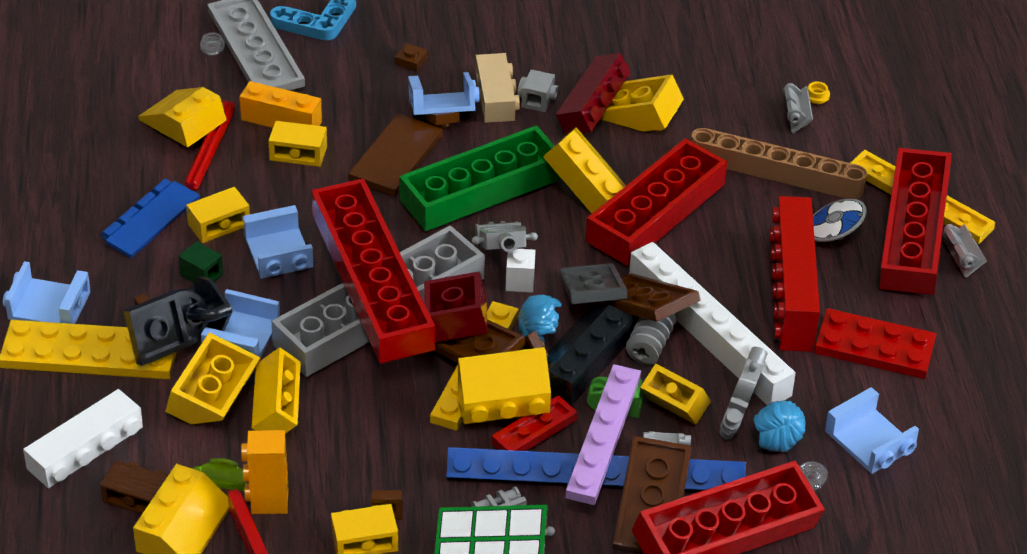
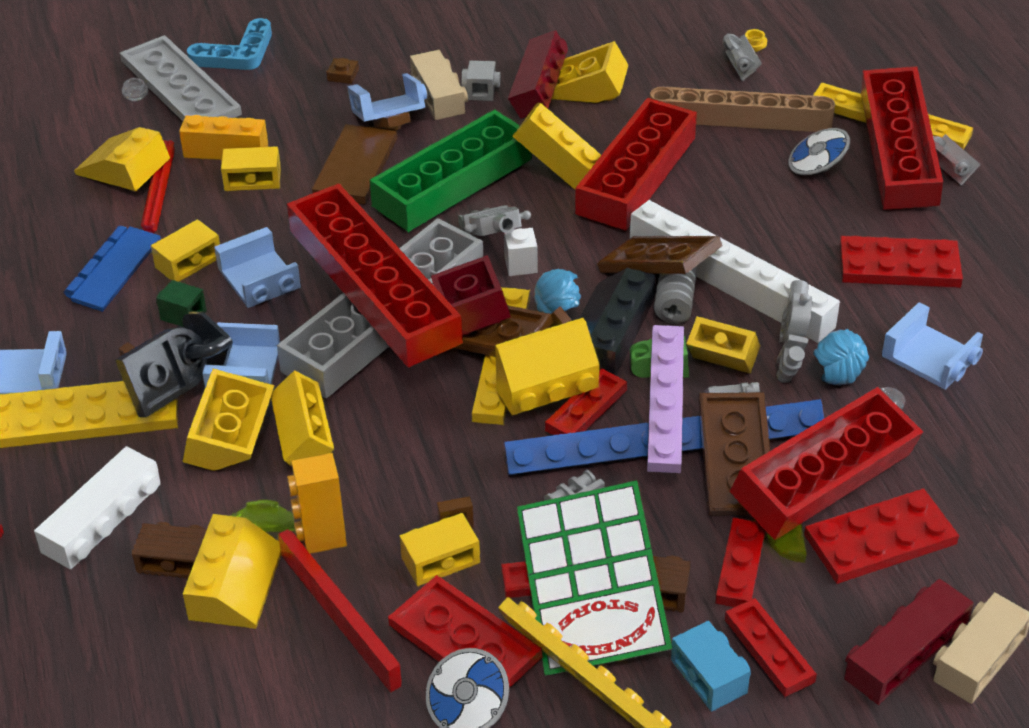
camera: 10 degrees left, 0 degrees up
dark grey tile [559,263,628,304] -> none
red brick [769,196,820,352] -> none

